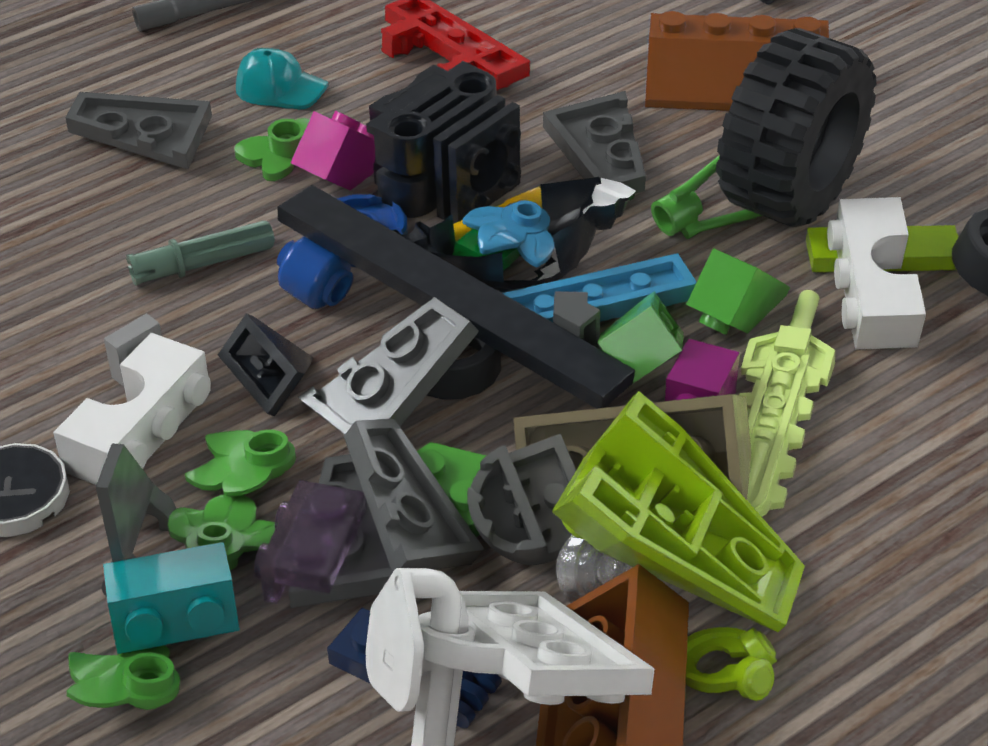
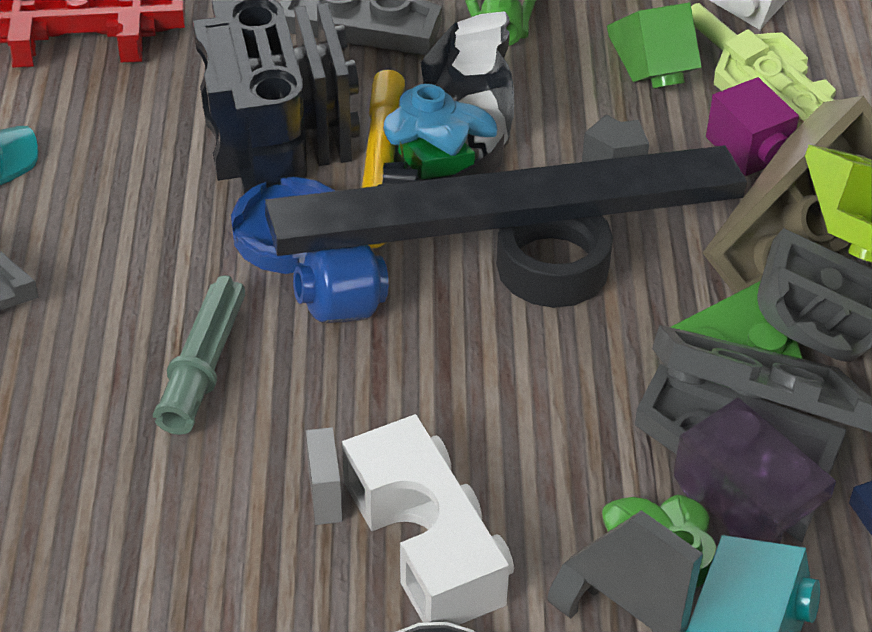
camera: 55 degrees left, 5 degrees up
bright green plate [185,430,296,496] -> none
black slope [218,313,314,417] -> none
bright green animal [234,118,310,181] -> none
dark pink slope [290,111,375,191] -> none
wing [298,297,479,435] -> none
dark azure plate [502,253,697,322] -> none
bright green slope [597,291,684,383] -> none

